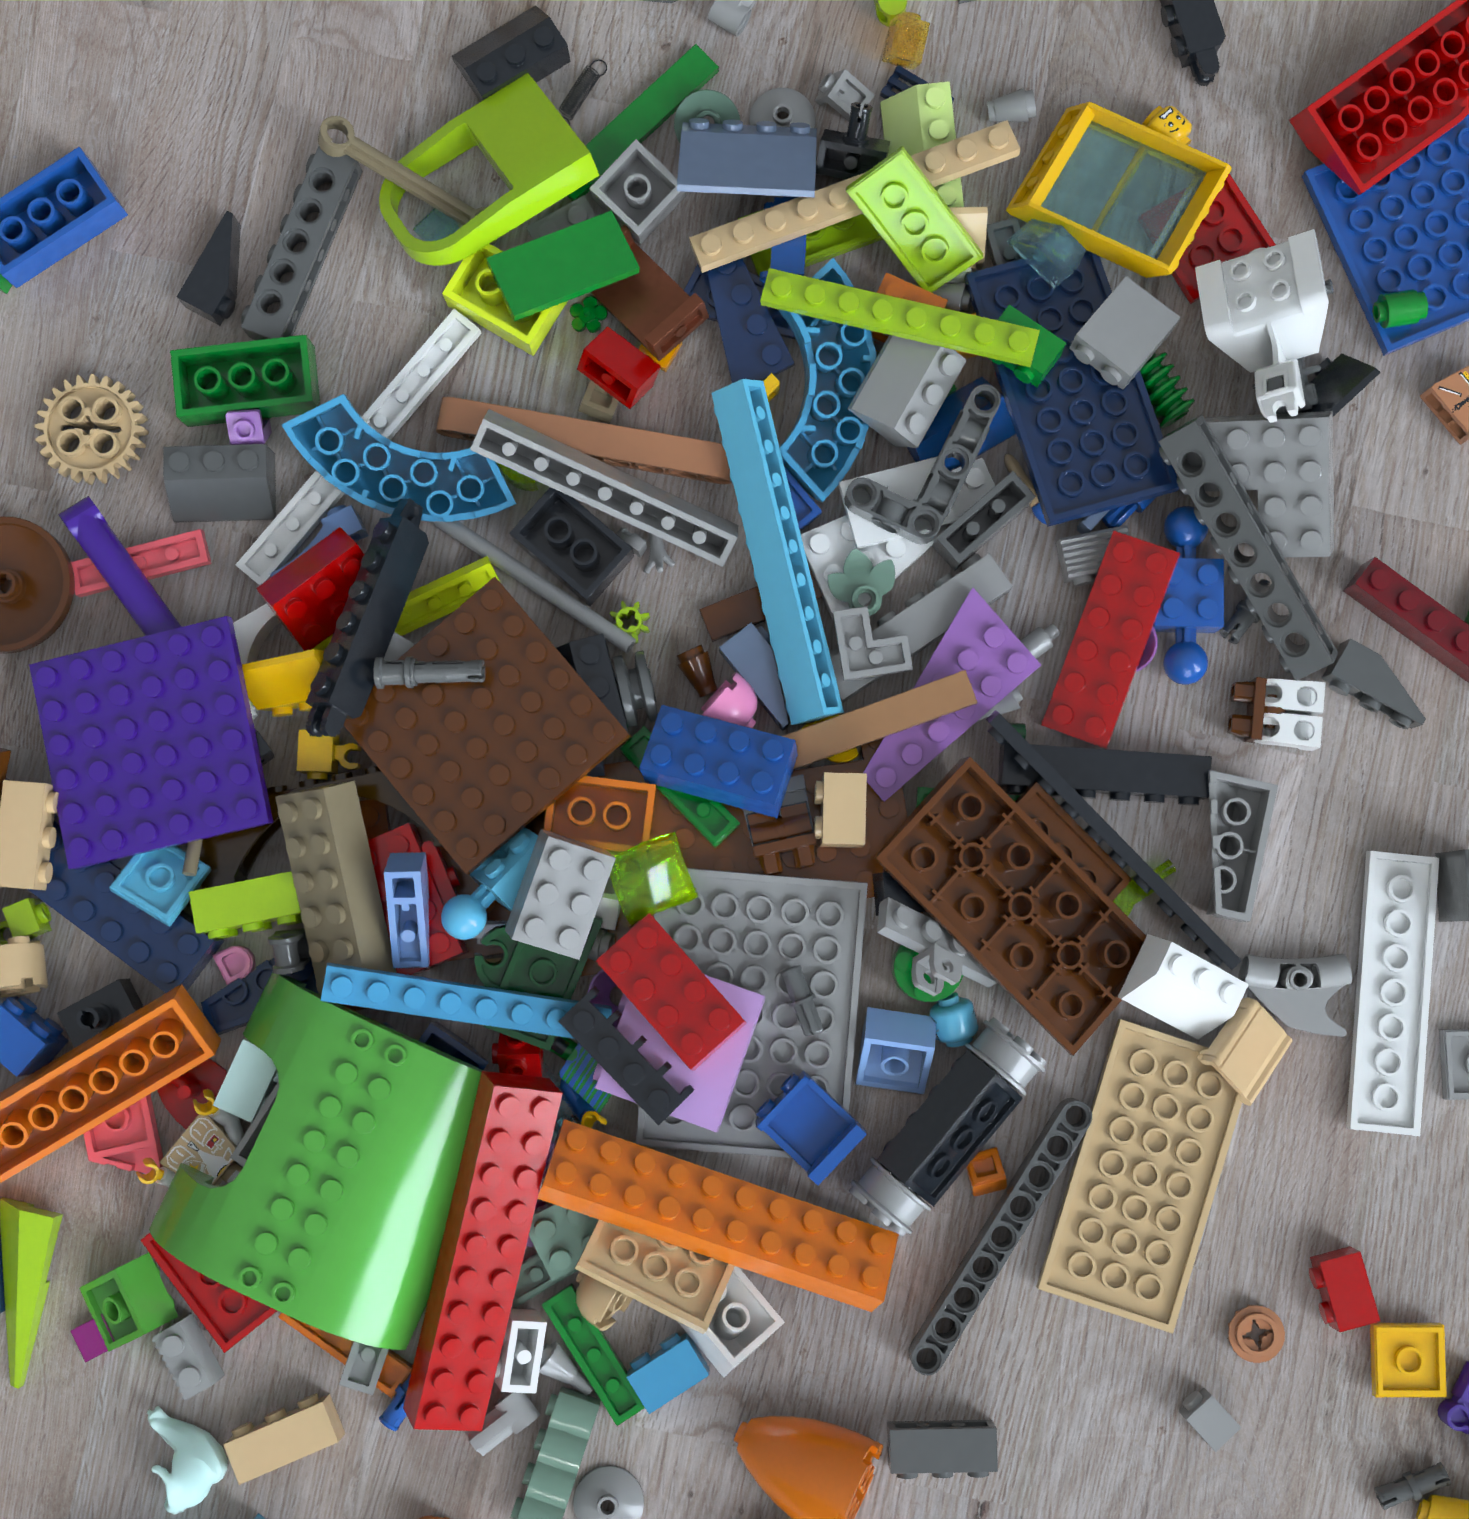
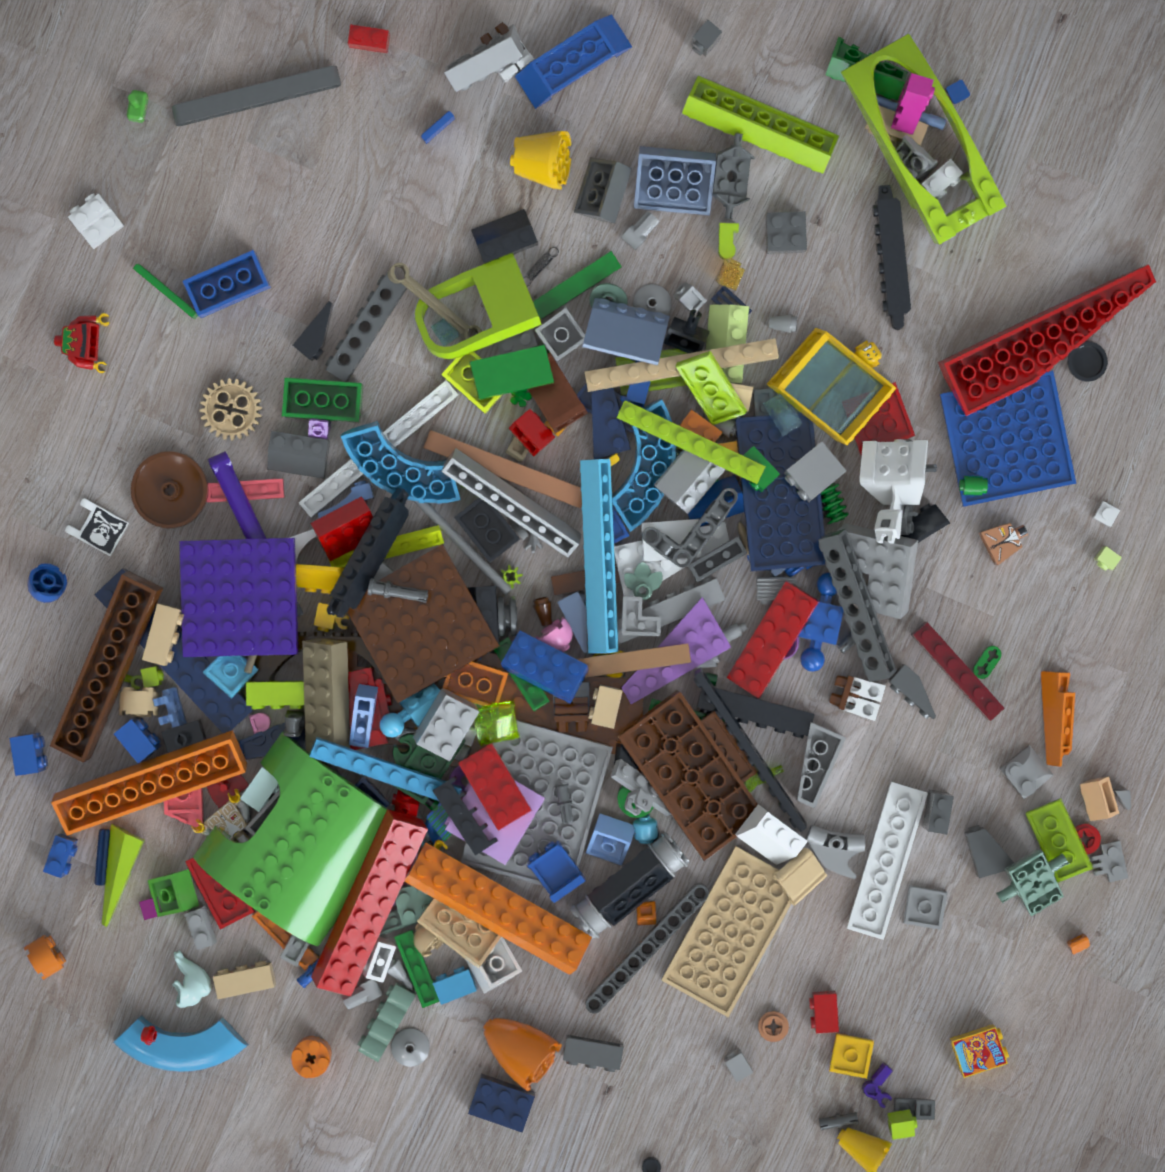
camera: 15 degrees right, 5 degrees up
none -> medium blue plate [153,687,187,728]

